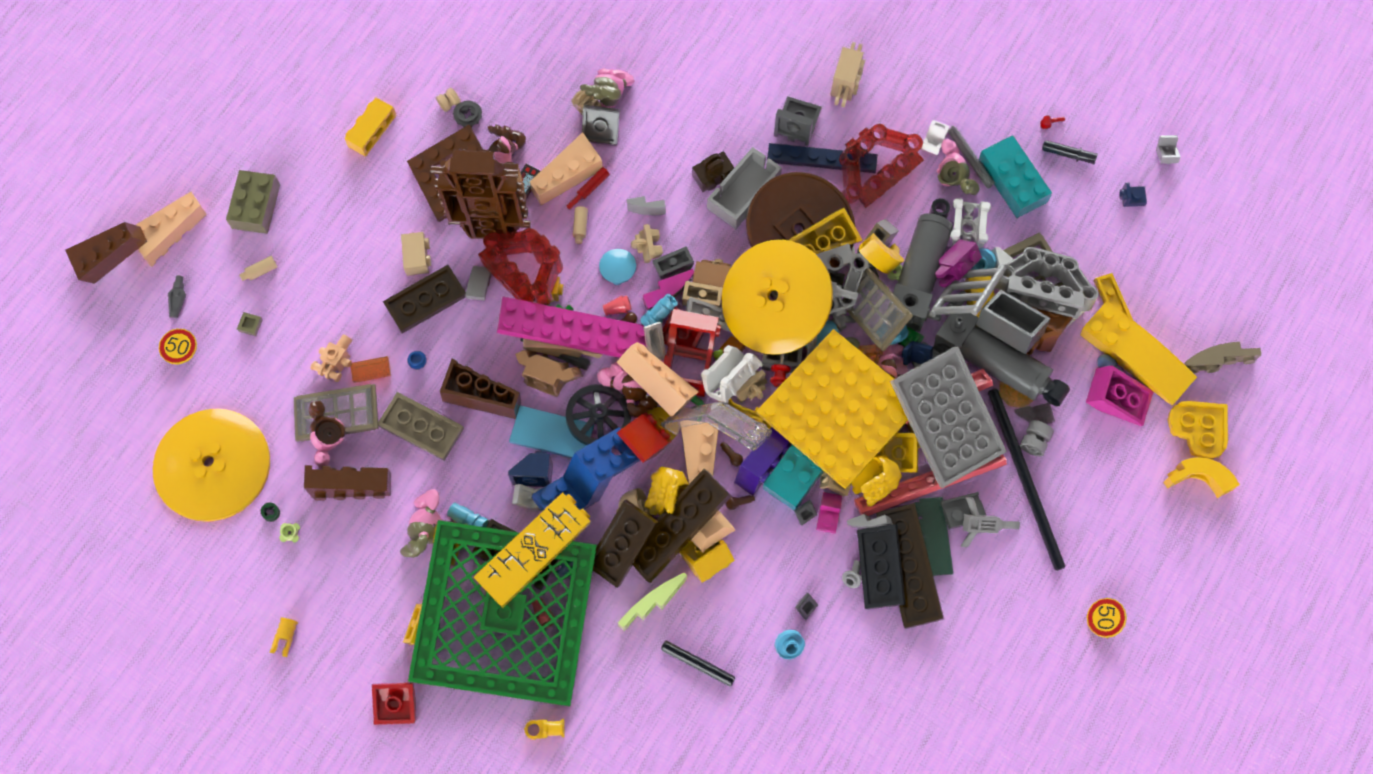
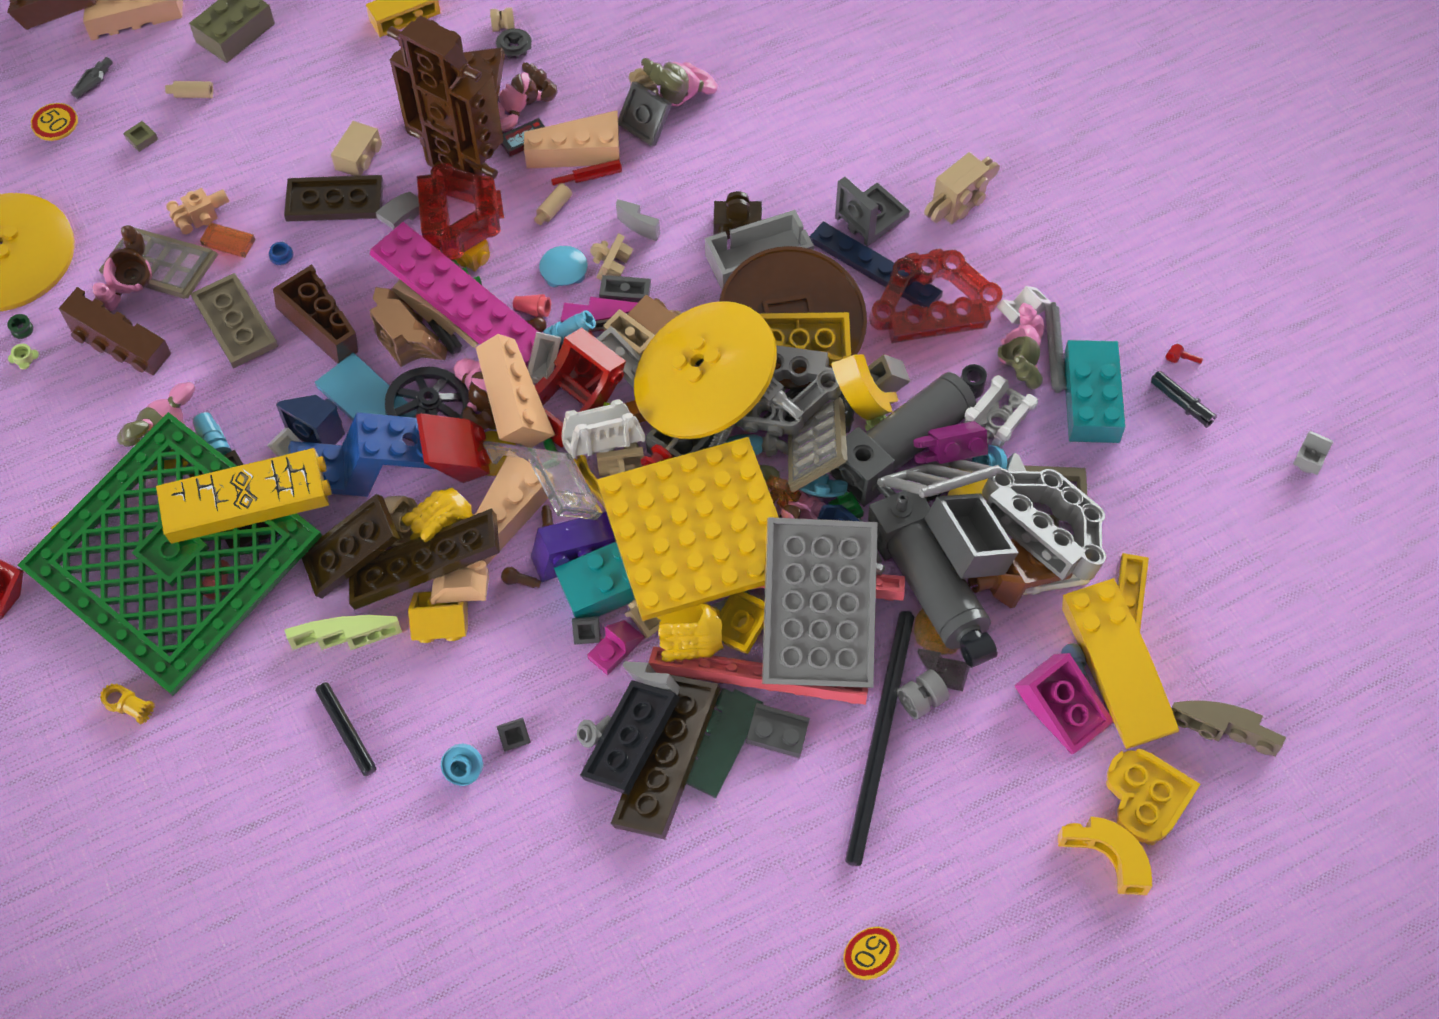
camera: 30 degrees right, 10 degrees down
light grey piece [961,497,1020,547] -> none
dark blue bracket [1119,183,1147,207] -> none

